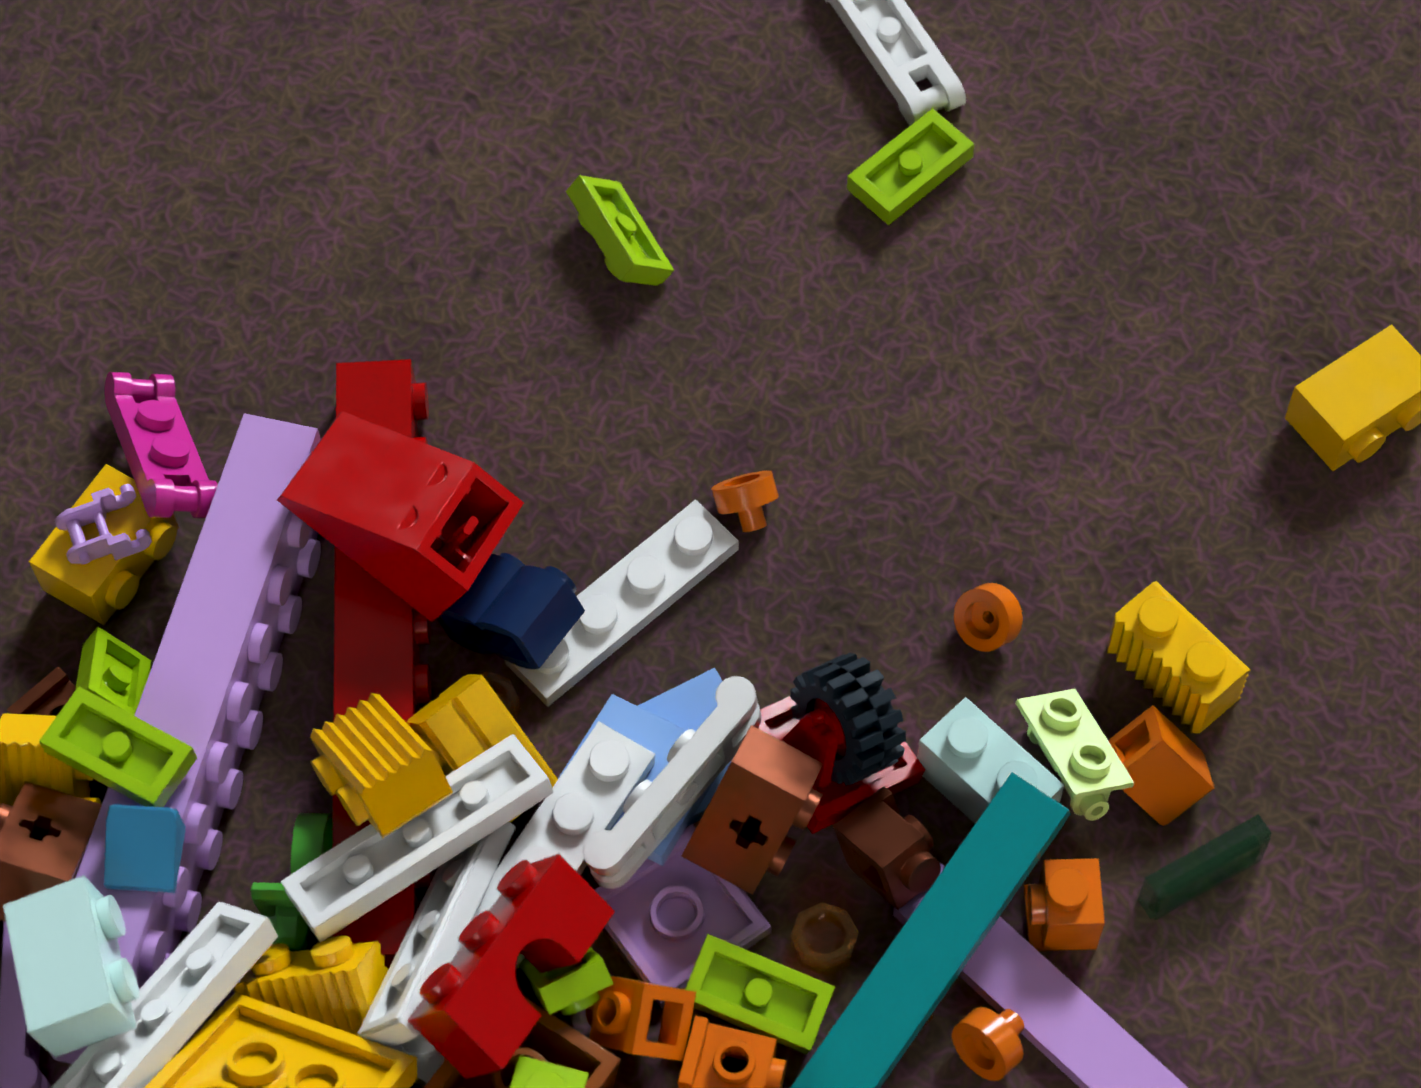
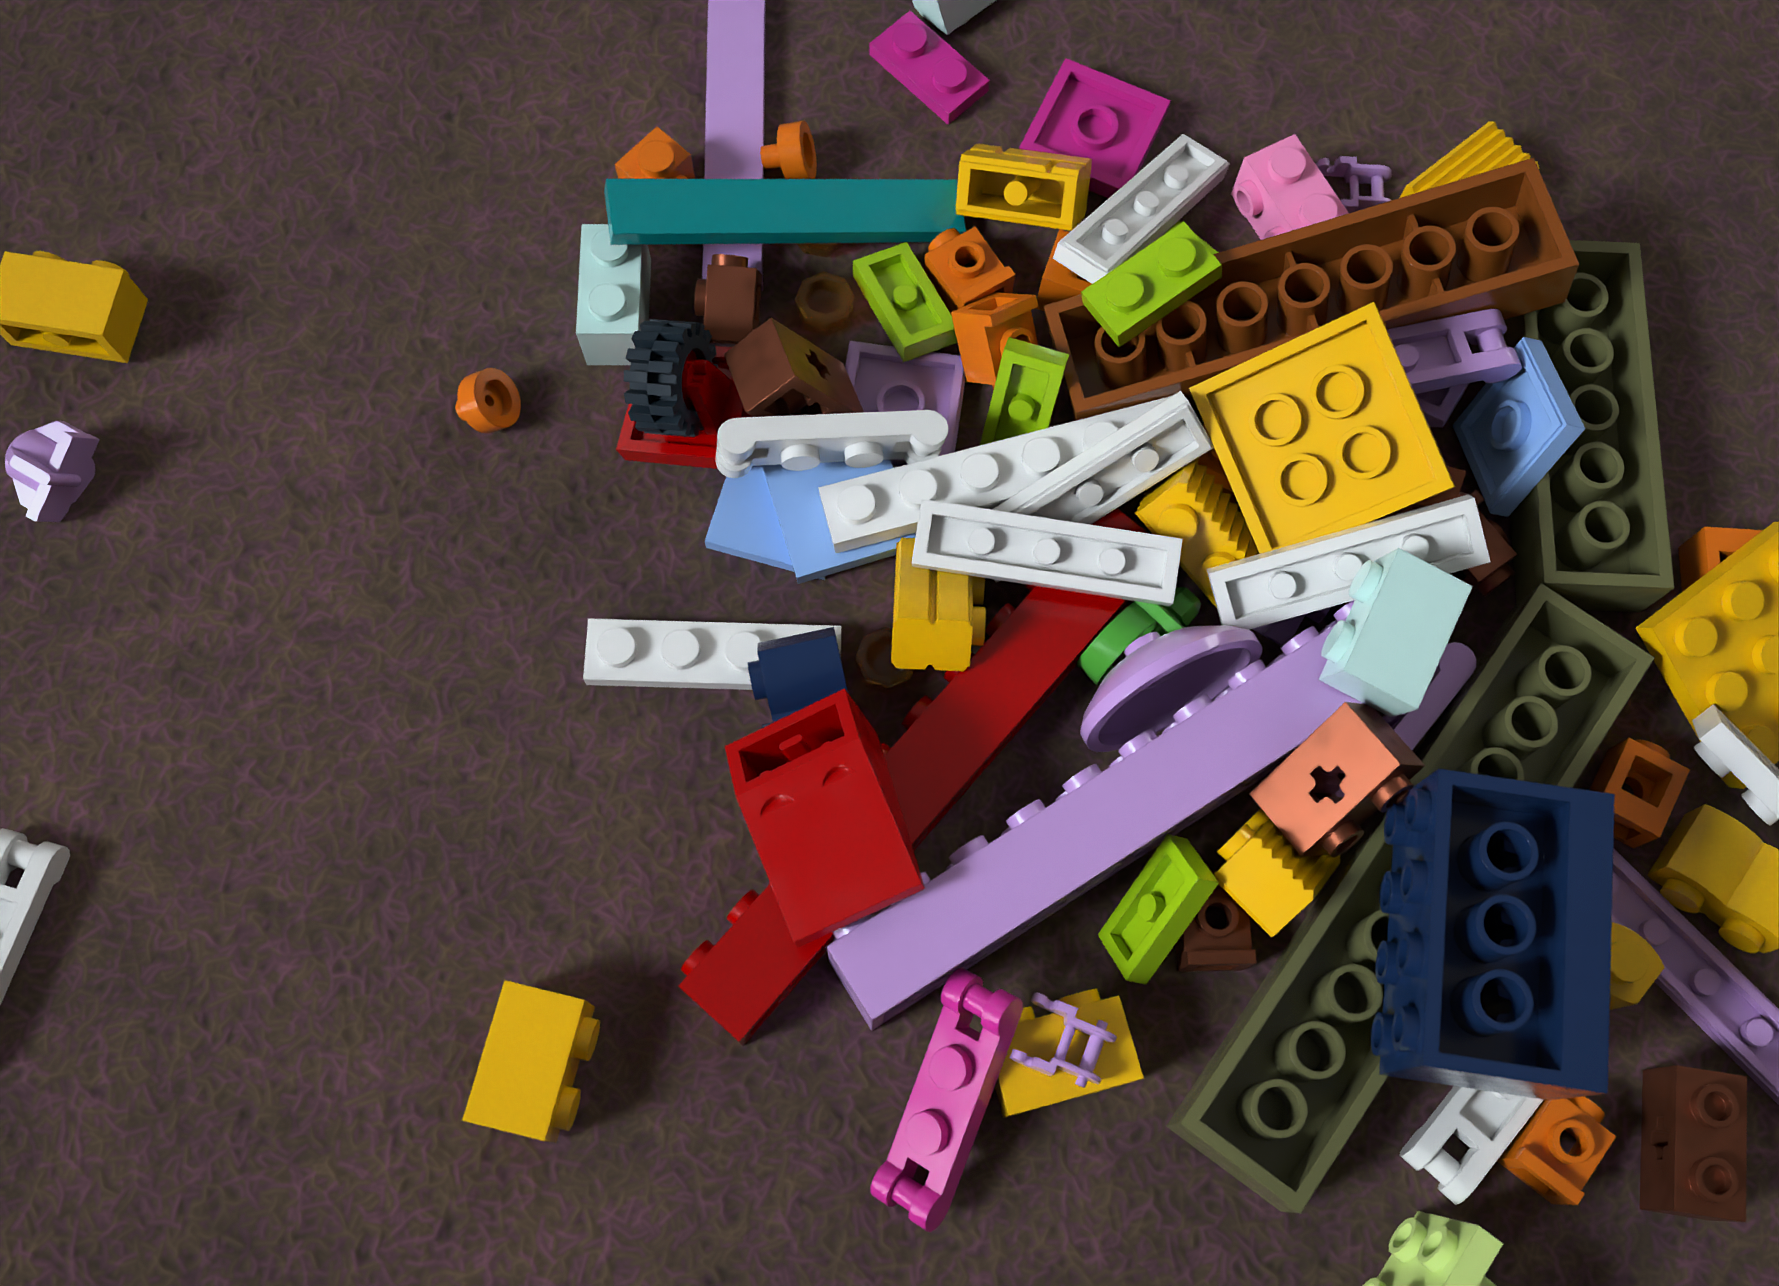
camera: 140 degrees left, 10 degrees up
lime plate [39,686,197,807] -> none
dark azure slope [104,805,186,893] -> none
yellow brick [310,693,453,838] -> none
red arch [407,854,615,1079] -> none
lime plate [566,175,674,286] -> none
orange tile [711,471,779,532] -> none
lime plate [847,108,974,225] -> none
yellowish green hinge [1016,689,1134,821] -> none
yellow brick [1107,581,1251,734] -> none
orange panel [1108,705,1215,825] -> none
clear green tile [1138,814,1272,920] -> none
none -> lavender piece [5,421,100,522]
none -> yellow brick [462,980,600,1143]
none -> lavender dish [1080,625,1262,752]

